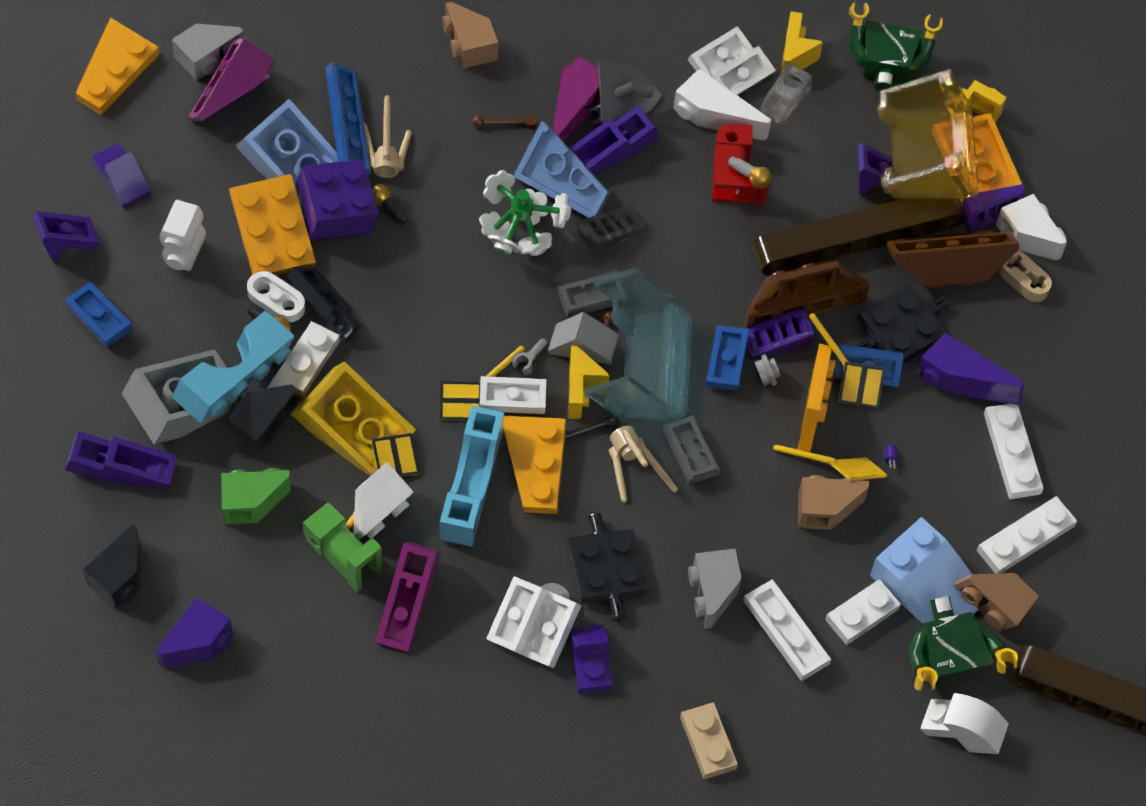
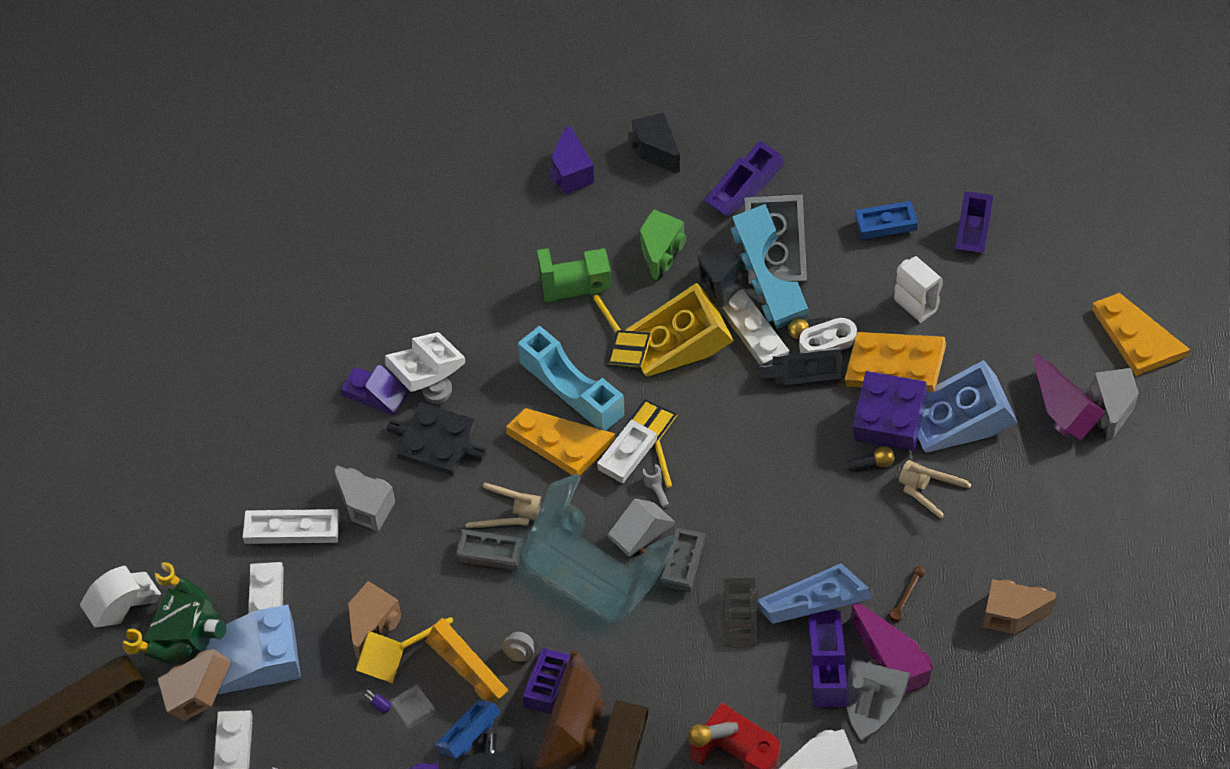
camera: 130 degrees right, 5 degrees down
dark purple slope [91,143,151,208] -> none
blue tile [325,63,371,175] -> none
white slope [353,462,414,540] -> none
magenta slope [375,542,442,652] -> none
white plant [479,170,571,256] -> none
yellow slope [568,346,610,419] -> none
tan plate [680,702,738,779] -> none
blue plate [706,325,749,392] -> none
piece [809,314,886,409] -> none
none -> clear tile [390,684,436,730]

